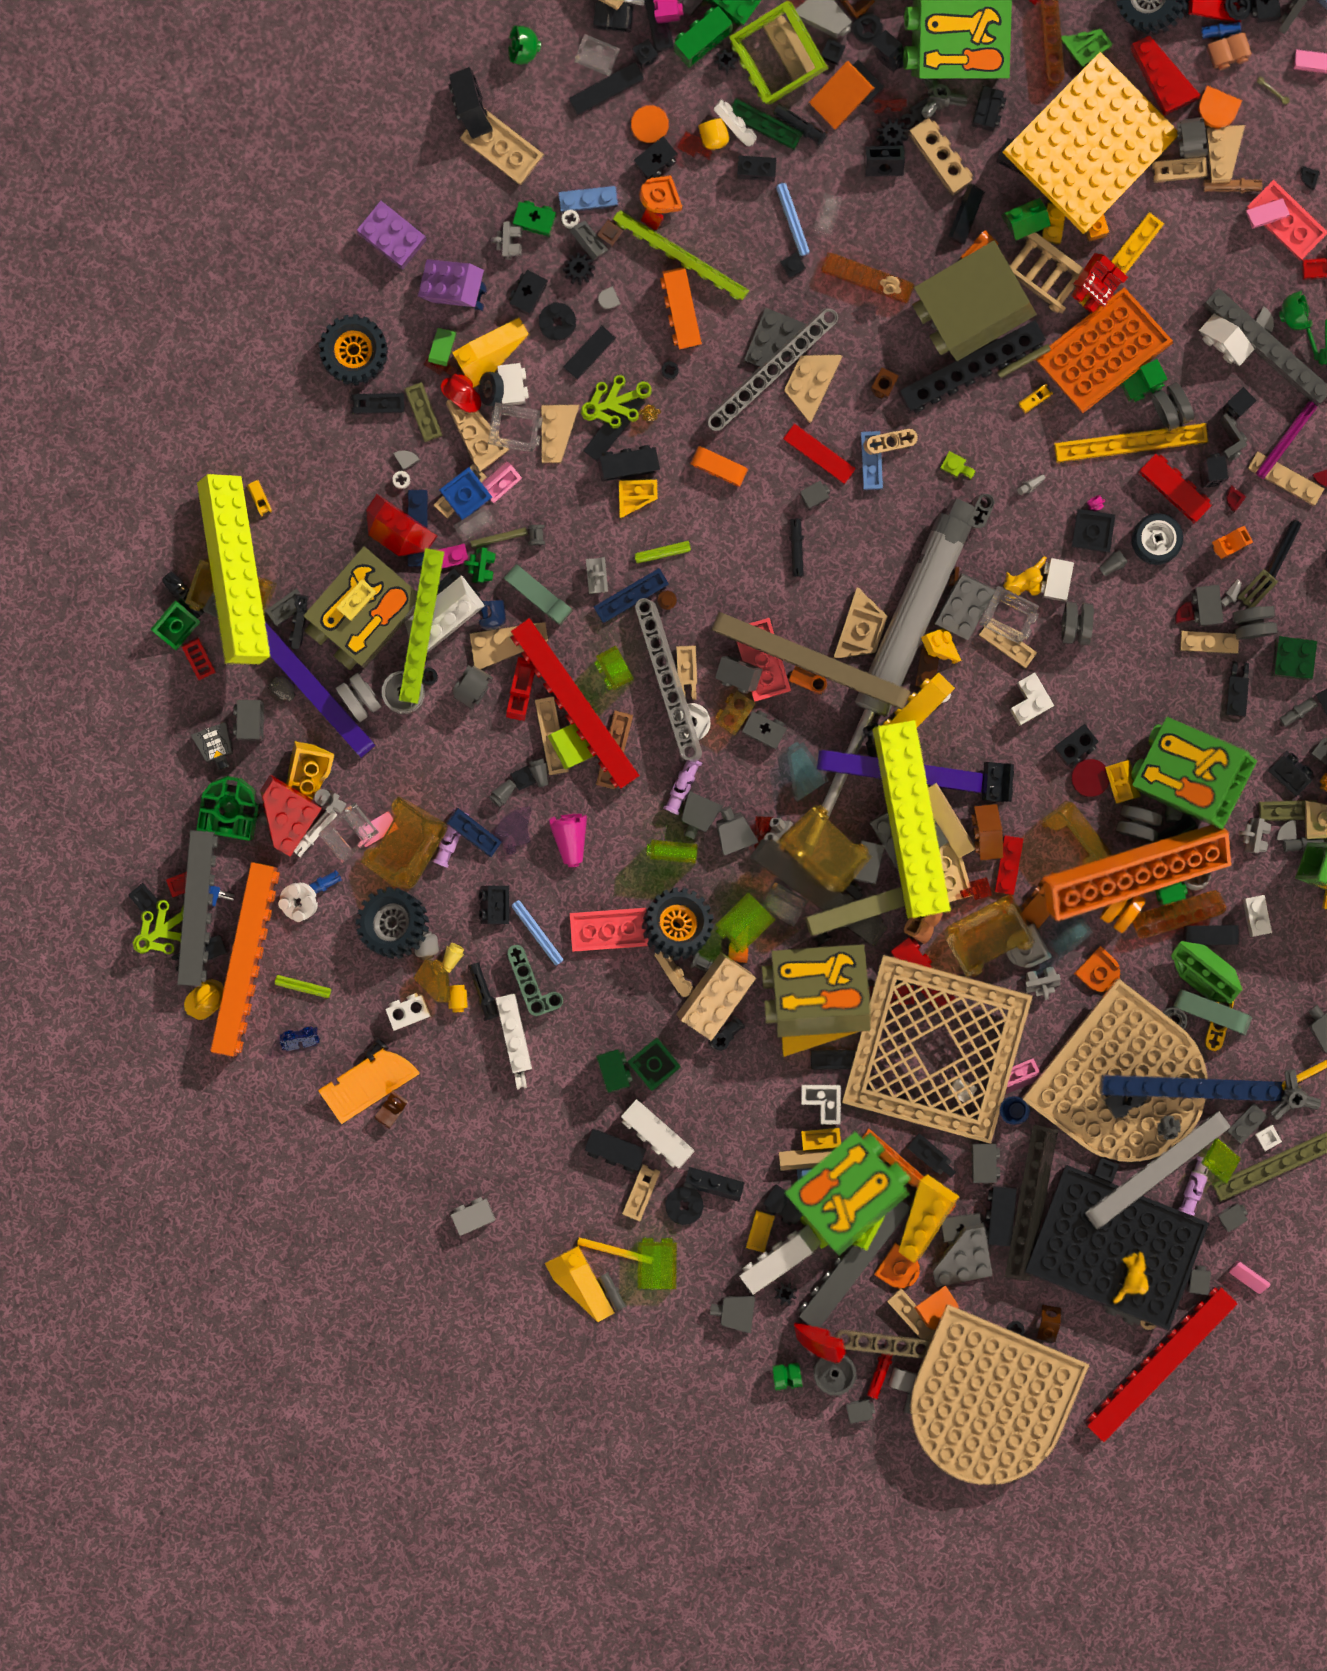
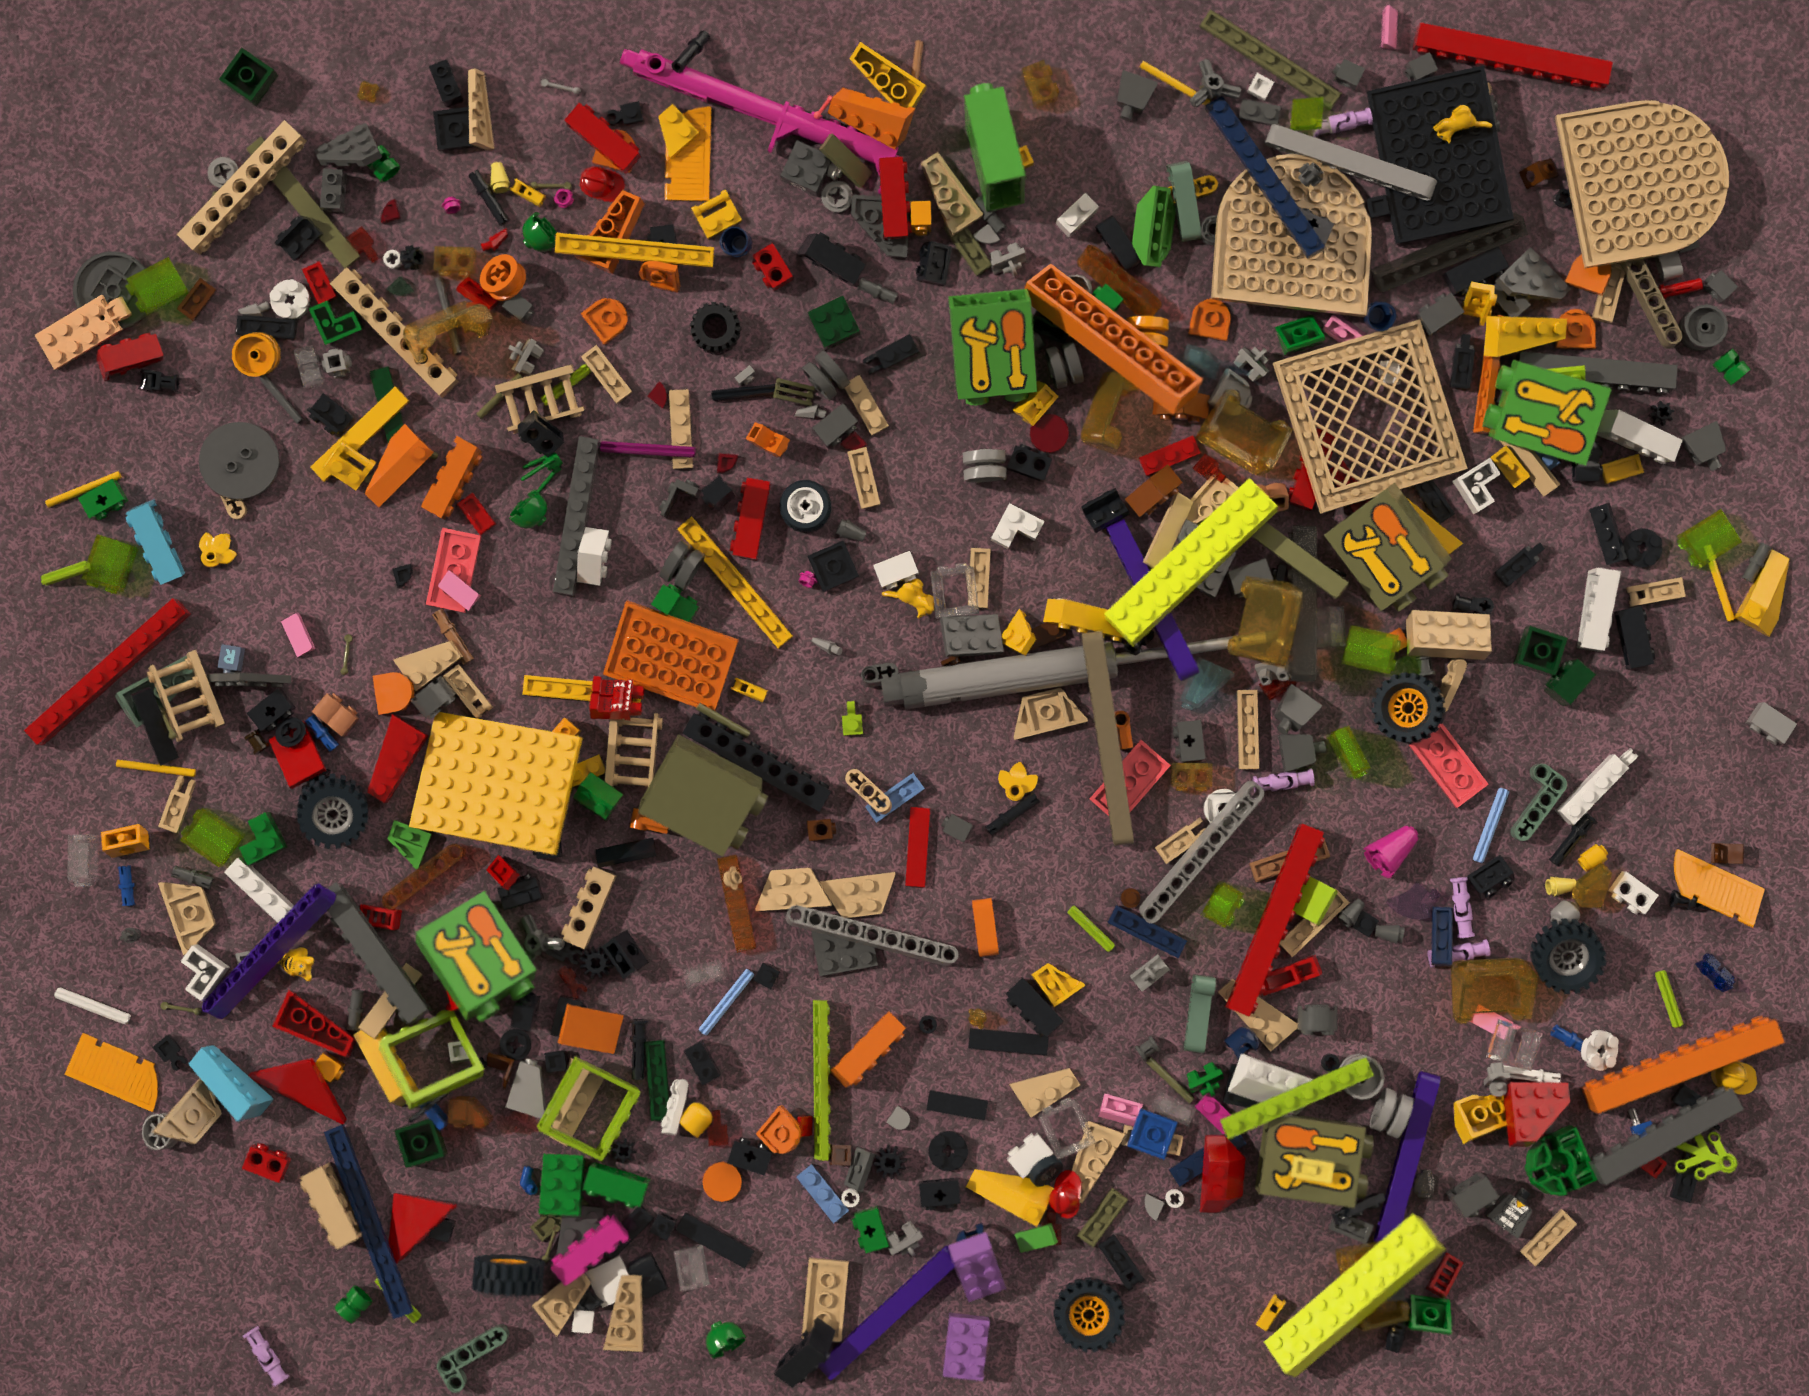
camera: 125 degrees left, 0 degrees up
lime plant [581,375,652,429] -> none
dark grey brick [715,656,763,693] -> none
red slope [794,1322,846,1364] -> none
dark grey wheel [1061,601,1094,646] -> none
black brick [1222,387,1257,421] -> none
light grey tile [1256,307,1274,333] -> none
none -> red plate [486,855,520,890]
none -> light grey plate [735,365,756,386]
none -> tan wing [755,868,832,912]
none -> dark purple beam [818,1245,955,1381]
none -> tan plate [847,447,880,510]
none -> light grey wheel [962,449,1007,482]
none -> yellow plate [998,762,1038,801]
none -> tan plate [1237,690,1259,769]
none -> green slope [1275,315,1325,356]
none -> lavender piece [1450,877,1475,938]
none -> yellow bracket [1462,282,1497,326]
none -> black hinge [1494,543,1545,588]
none -> tan plate [1520,1209,1577,1266]

